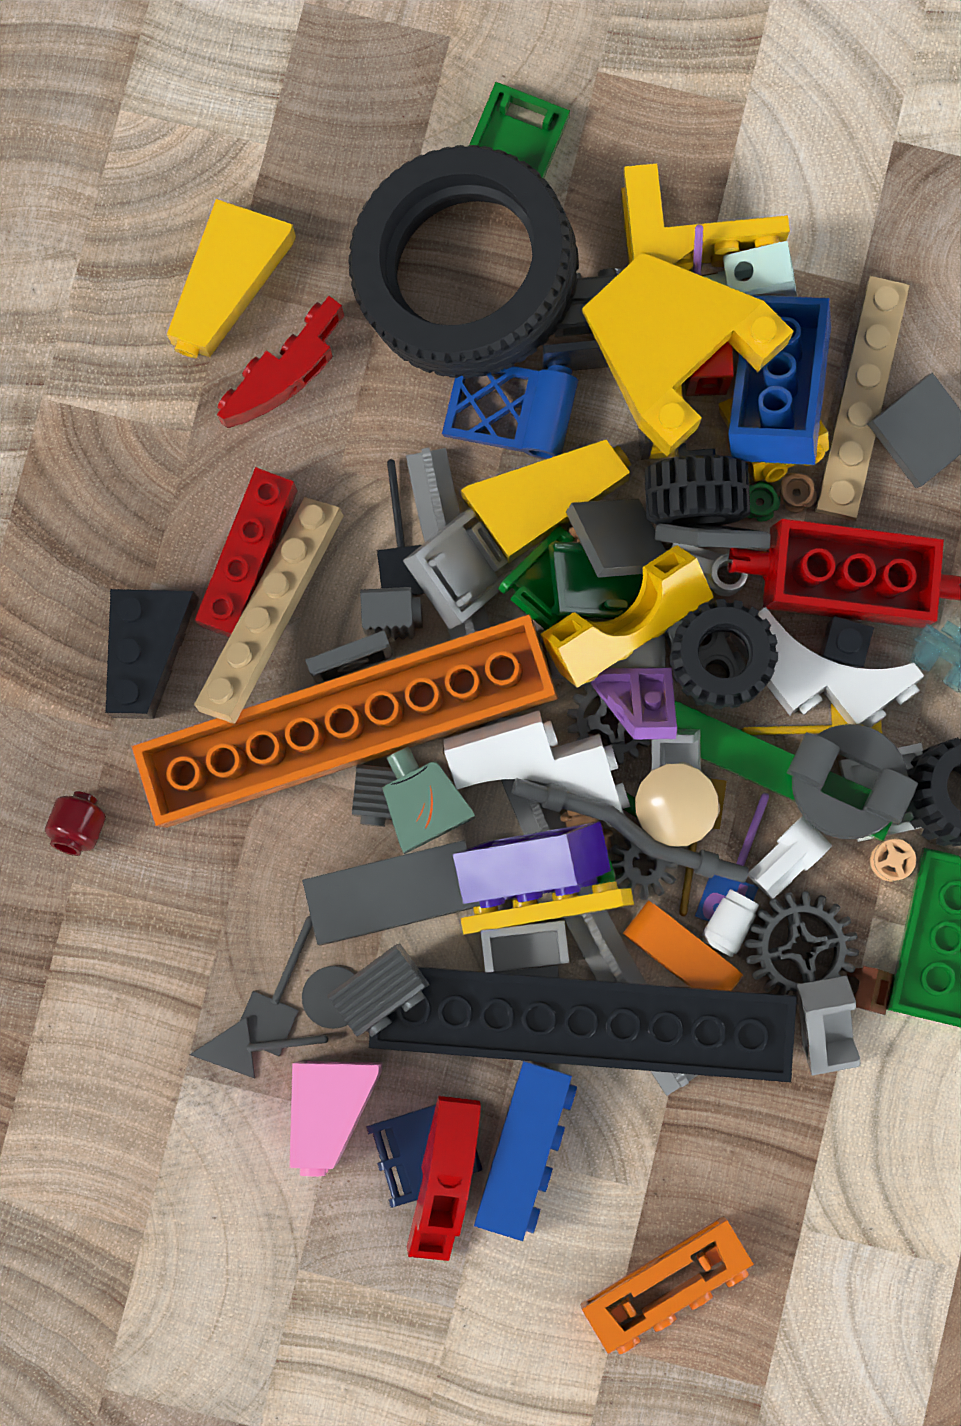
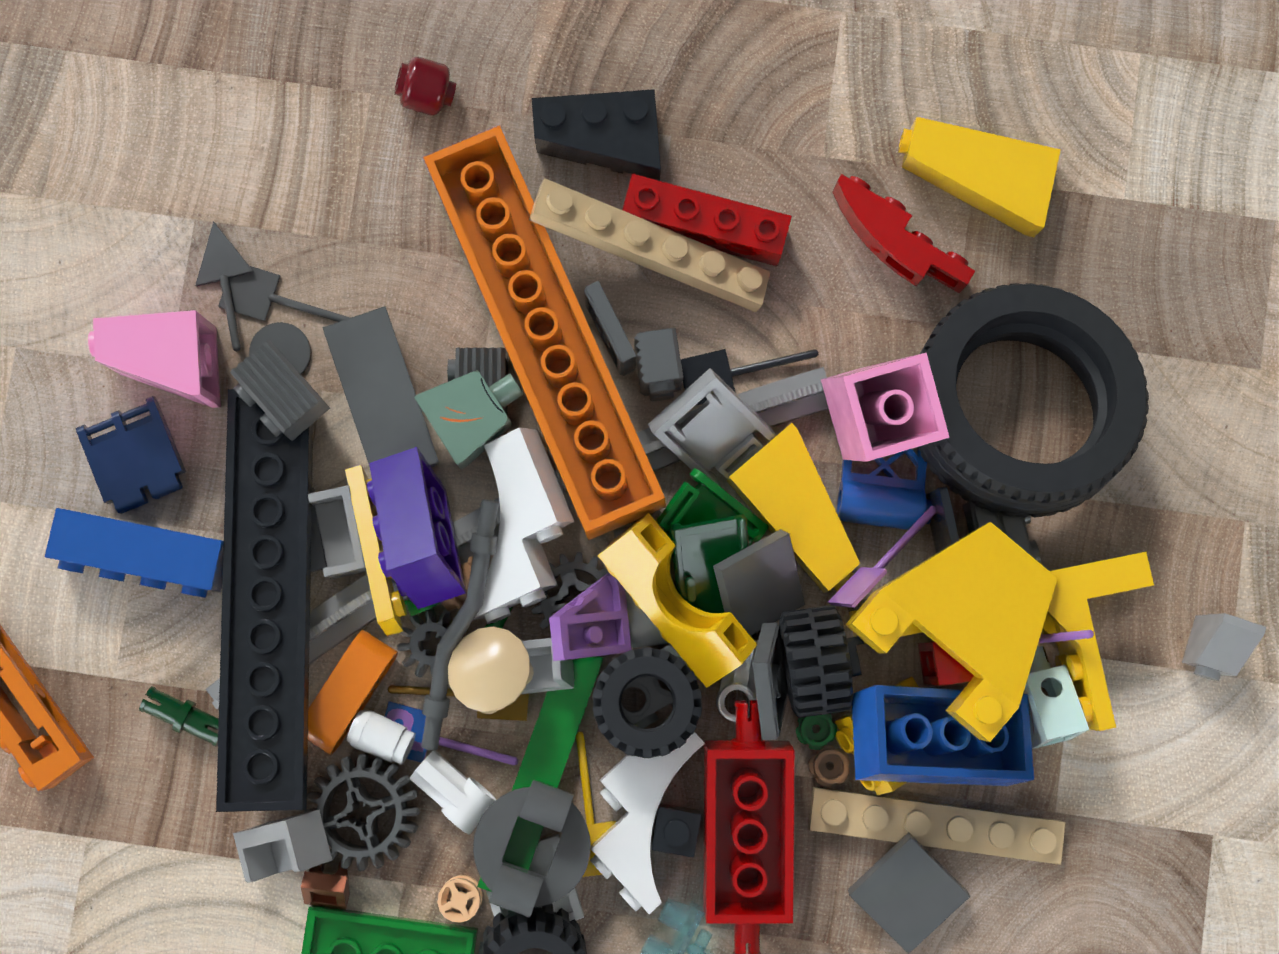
camera: 75 degrees right, 0 degrees up
red slope [406,1096,481,1261] -> none
green container [469,82,570,178] -> none
none -> dark green pin [139,686,219,747]
none -> bright pink slope [821,353,949,462]
none -> medium lavender piece [828,506,936,608]
none -> light grey slope [1182,613,1266,681]

